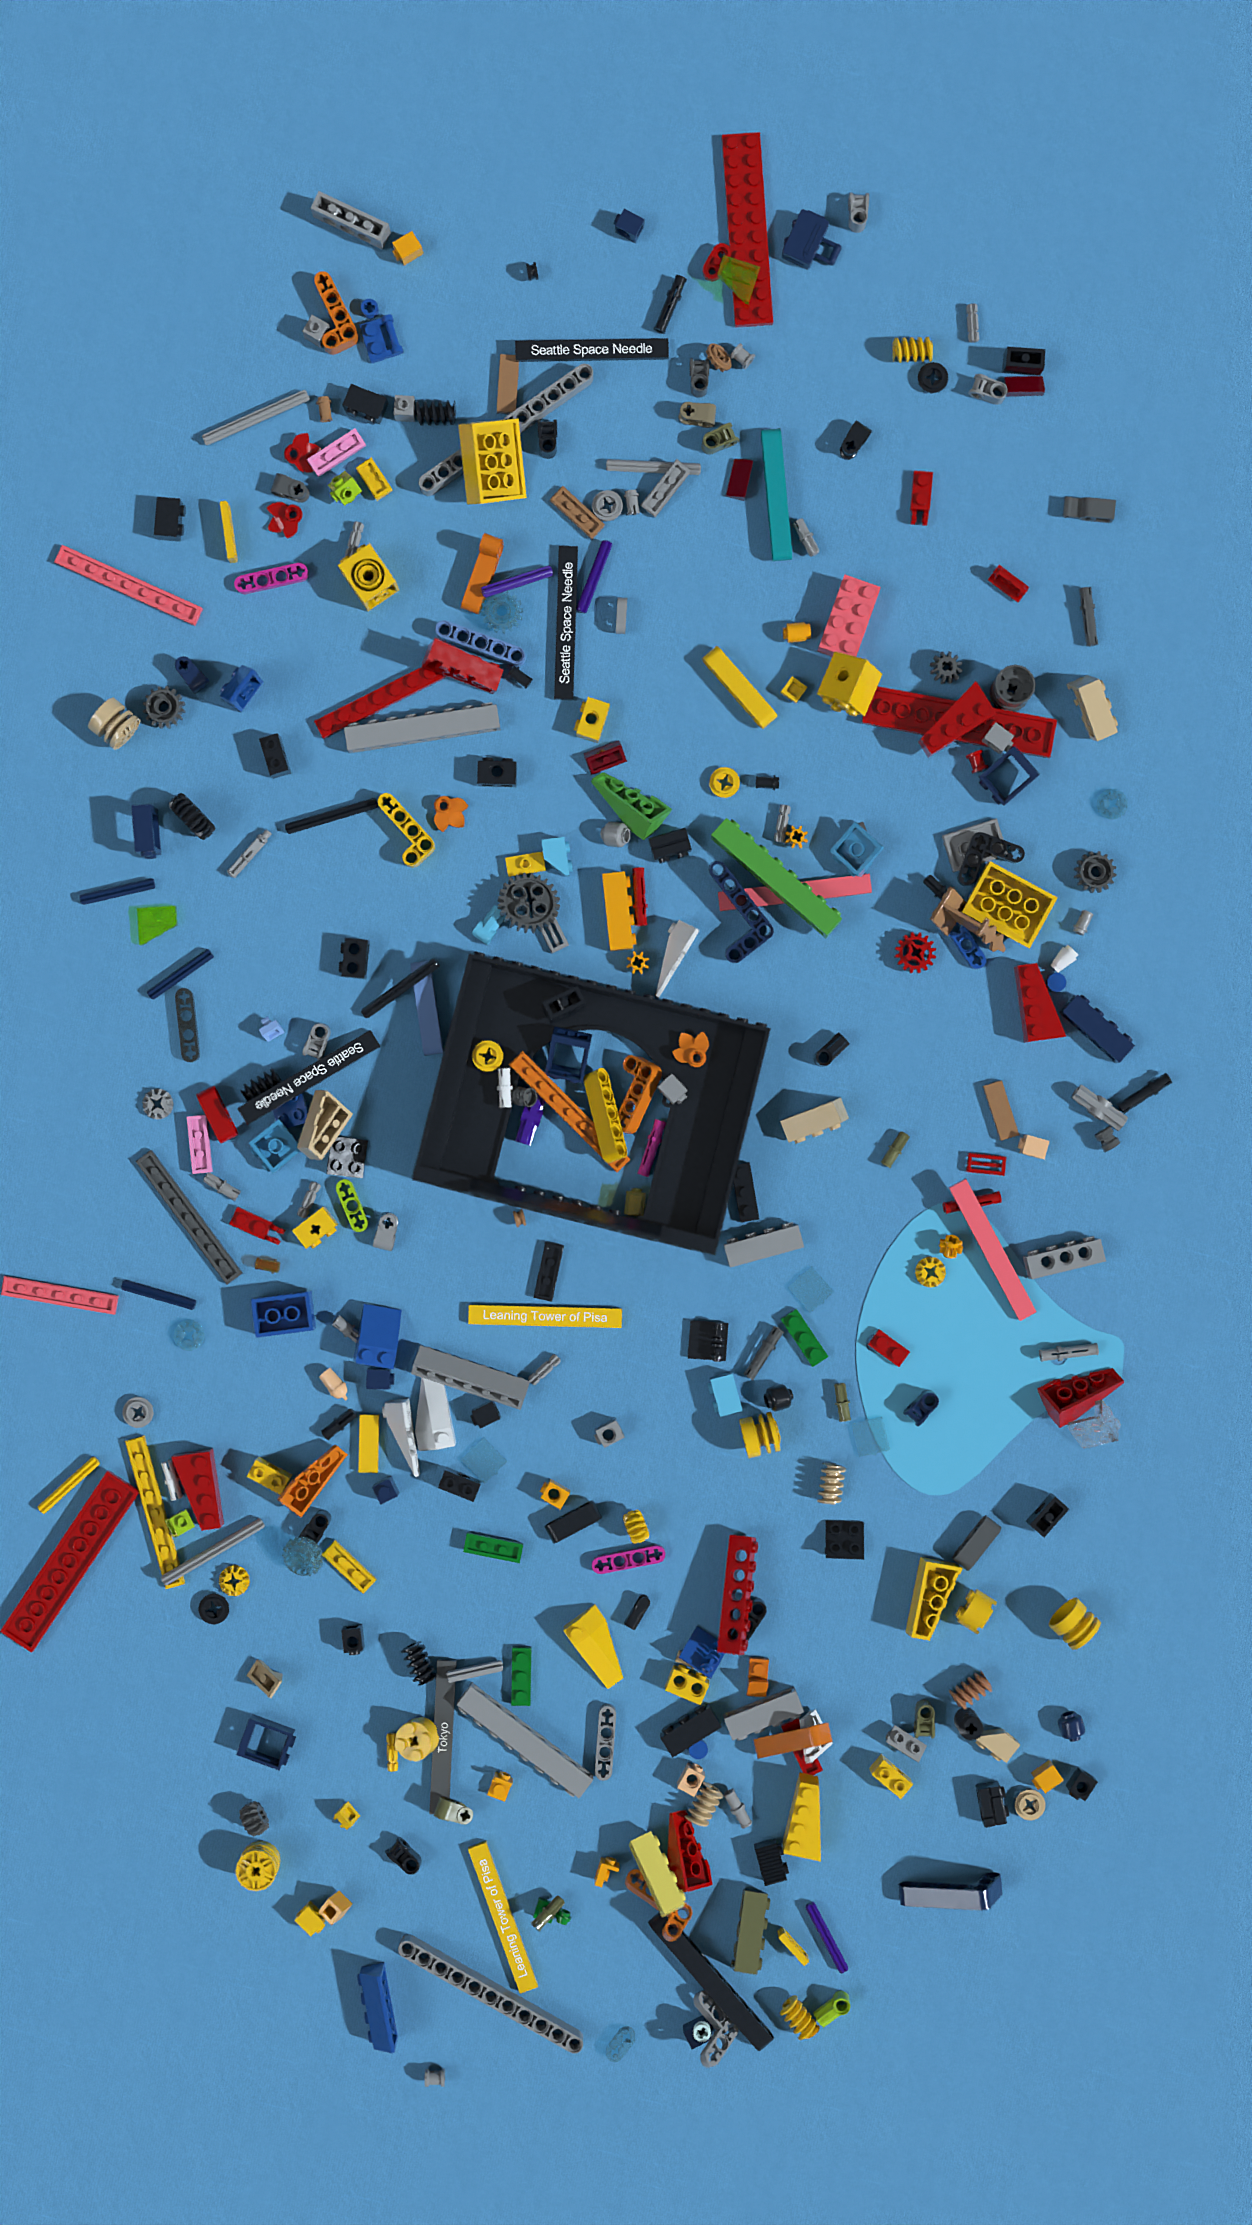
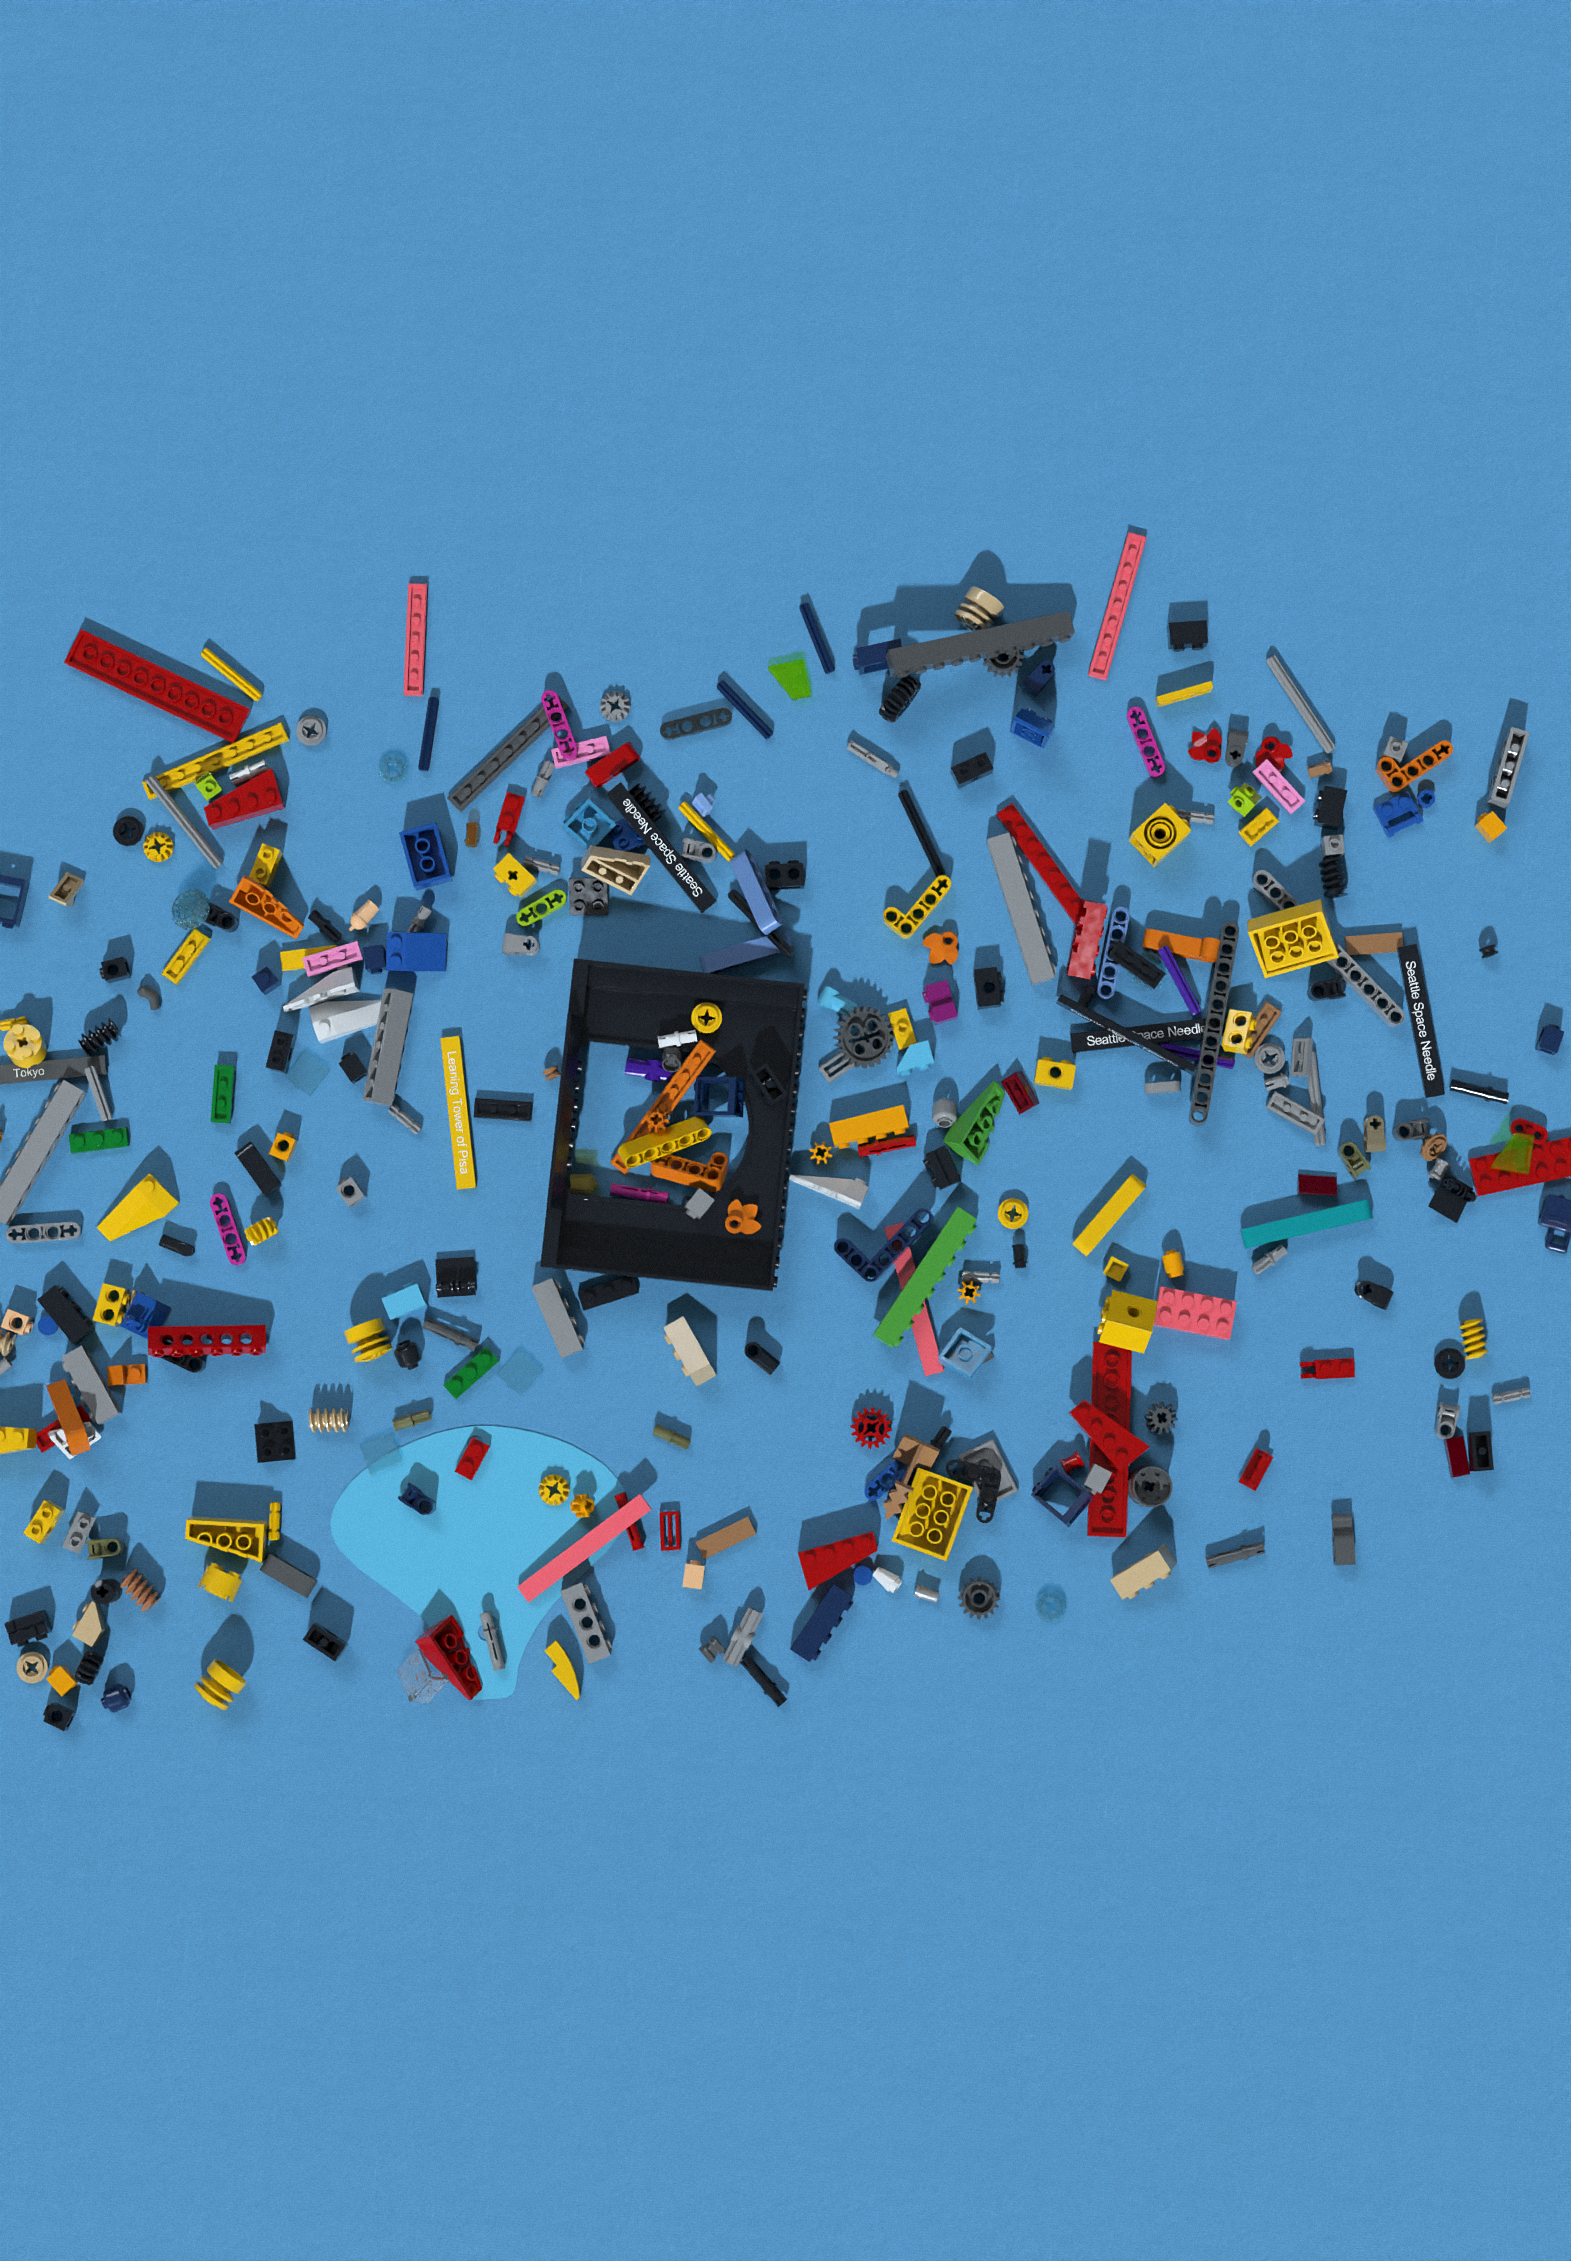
camera: 90 degrees right, 5 degrees down
none -> black gear [75,1651,104,1685]
none -> dark grey arm [137,985,160,1010]
none -> yellow axle [269,1502,281,1540]
none -> bright pink plate [302,941,363,977]
none -> dark pink beam [541,690,578,761]
none -> yellow slope [544,1640,581,1700]
none -> orange gear [645,1108,670,1133]
none -> yellow axle [678,801,735,861]
none -> medium blue beam [730,849,783,935]
none -> dark grey brick [885,611,1075,678]
none -> magenta brick [922,980,958,1025]
none -> black tile [1056,994,1197,1075]
none -> black tile [1107,940,1166,989]
none -> dark grey beam [1189,921,1239,1127]
none -> yellow brick [1221,1009,1257,1054]
none -> light grey tile [1290,1038,1313,1077]
none -> black hinge [1428,1172,1477,1223]

